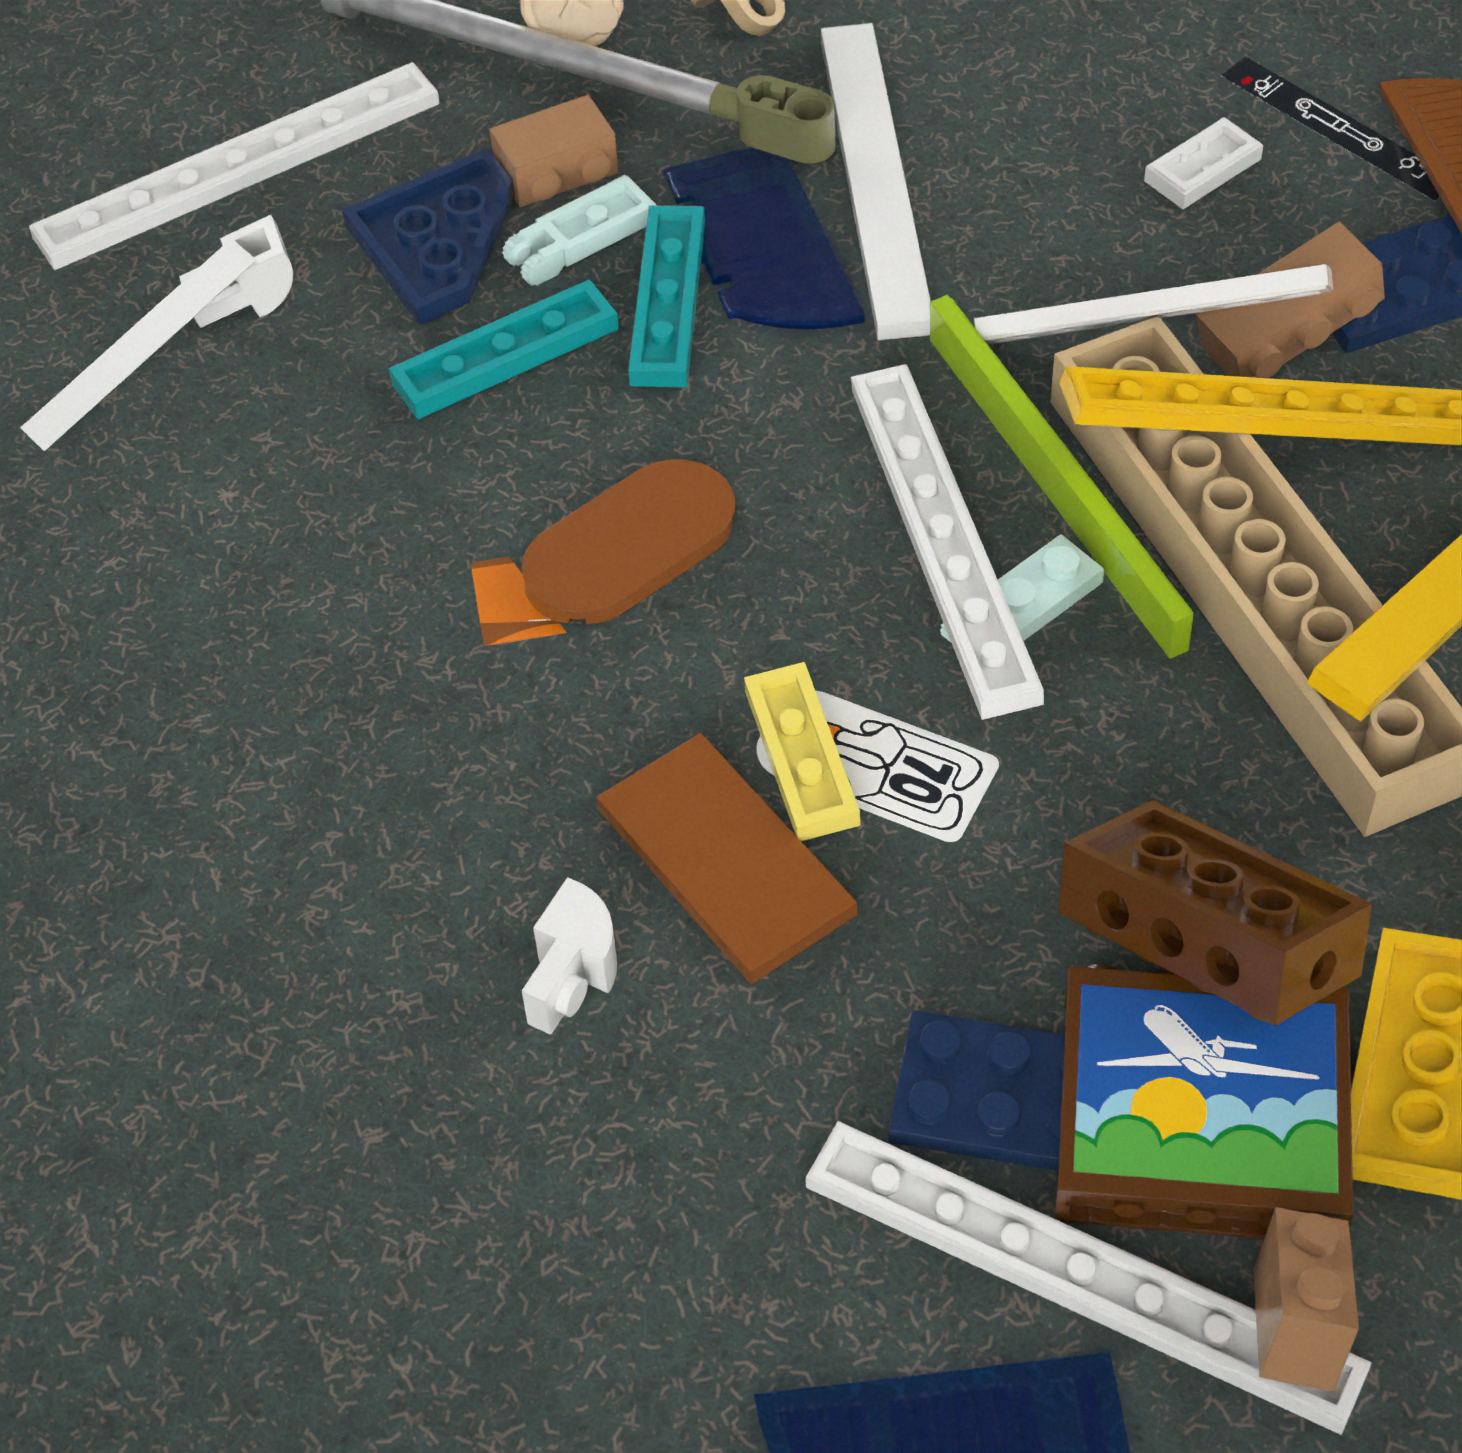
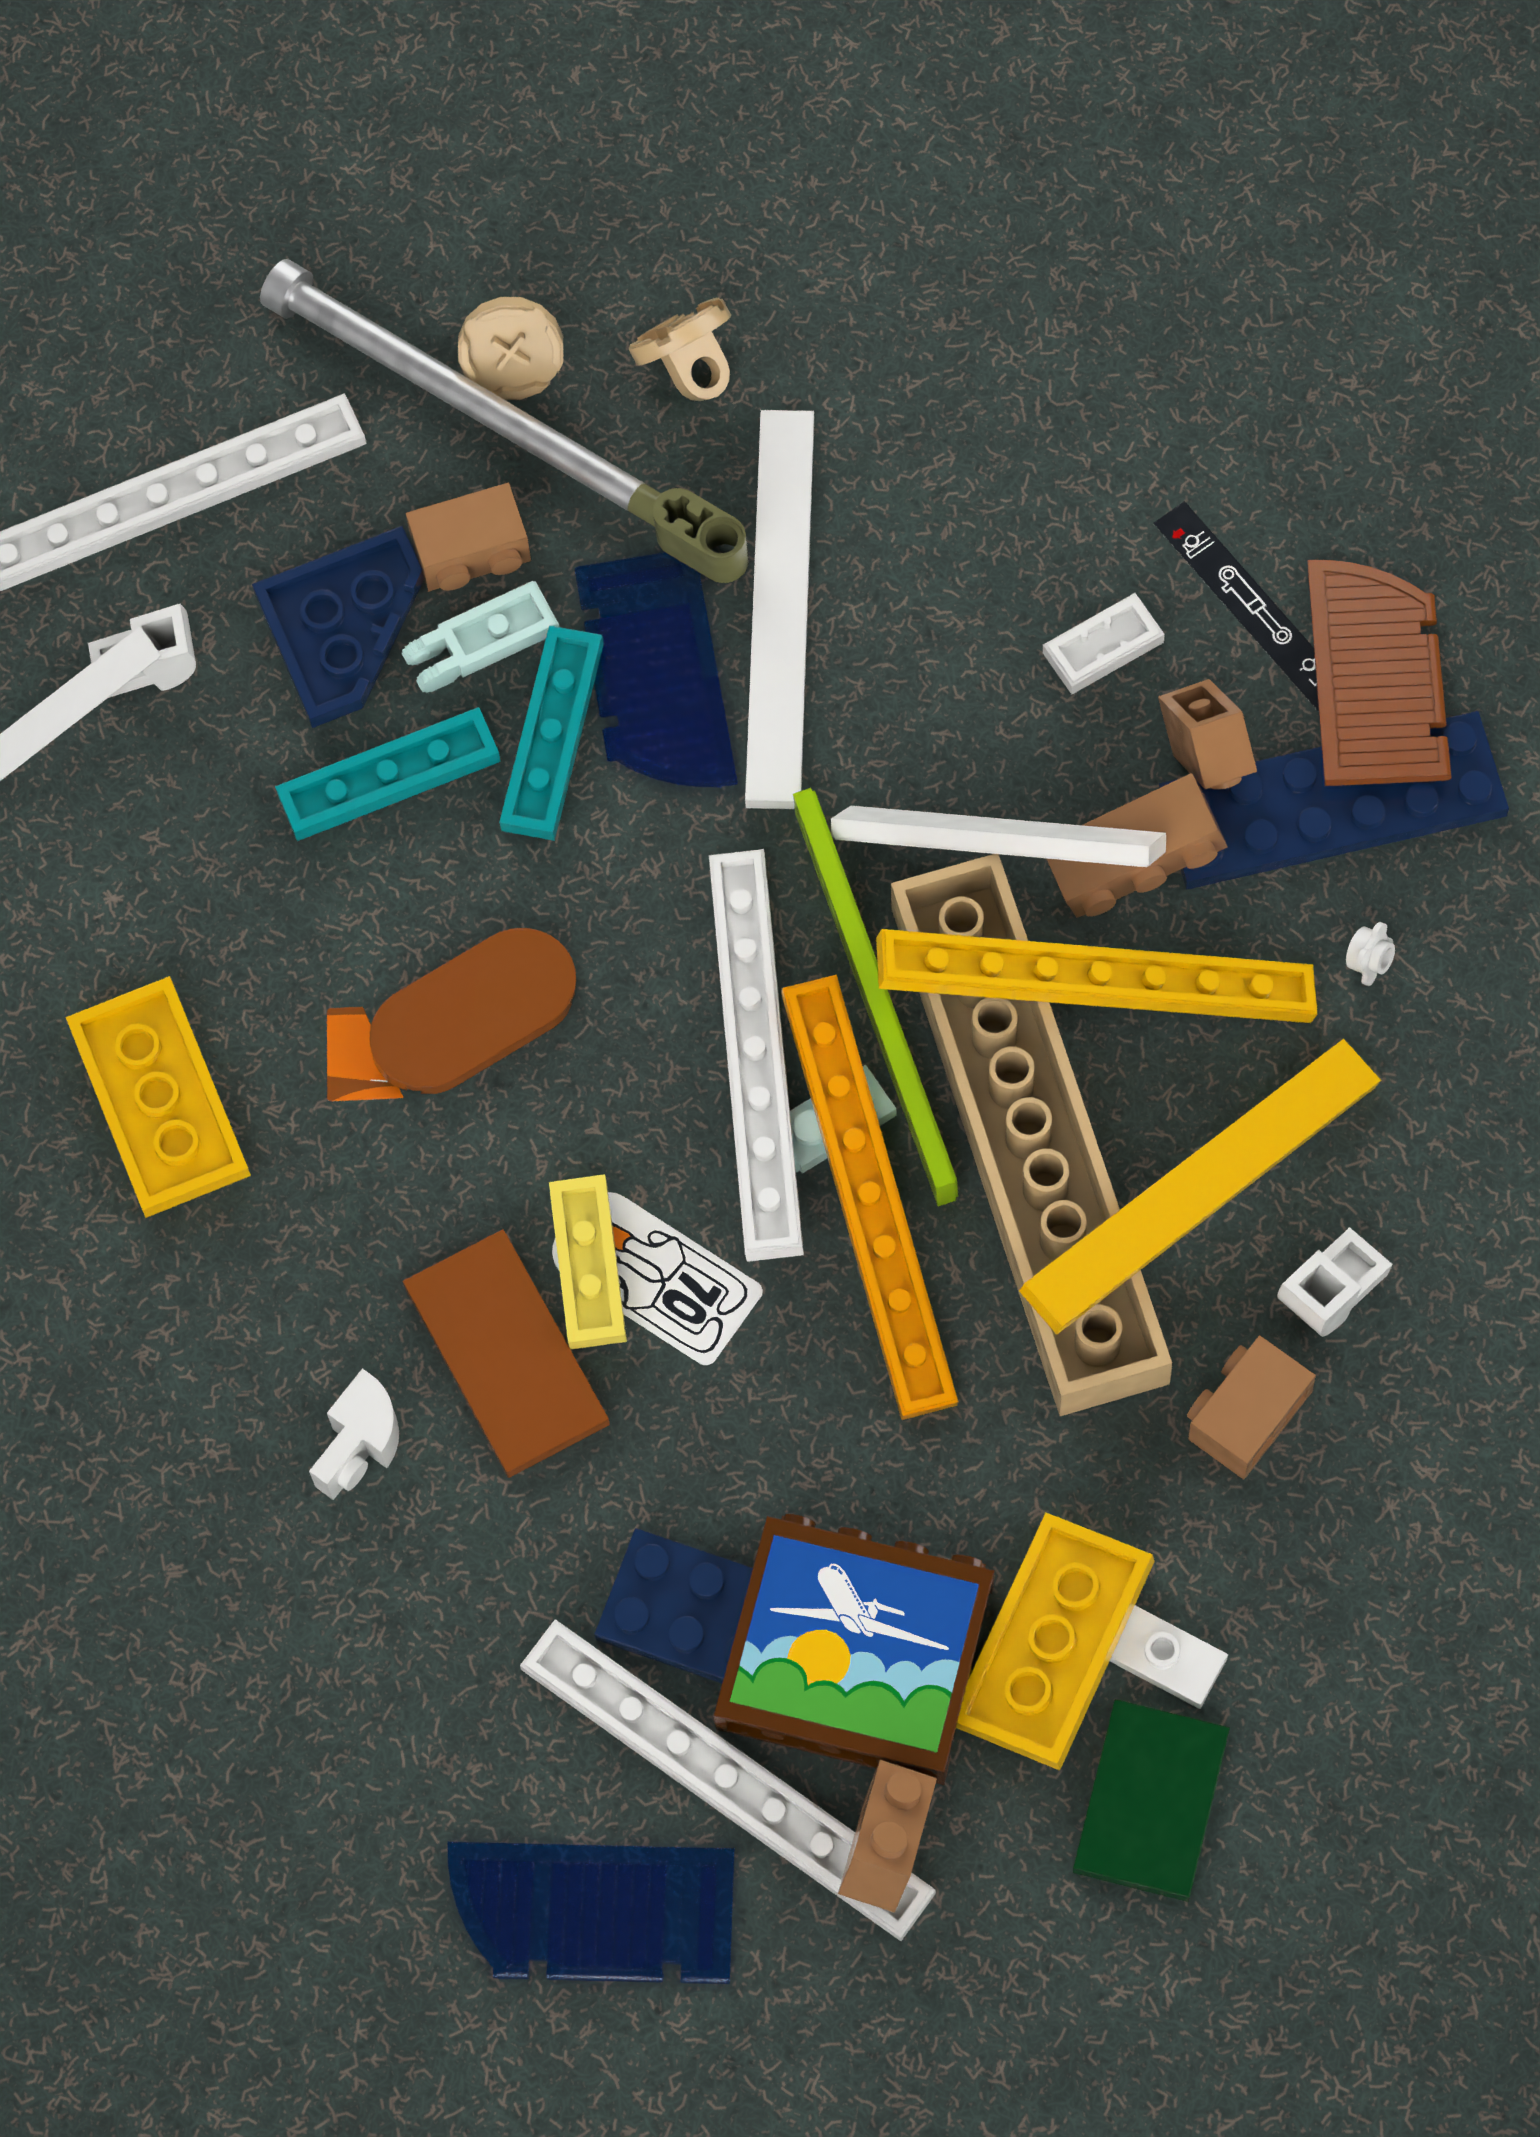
camera: 10 degrees right, 15 degrees up
reddish brown brick [1058,800,1372,1026] -> none
none -> yellow plate [66,976,251,1218]
none -> light orange tile [781,975,958,1420]
none -> medium nougat brick [1158,679,1257,789]

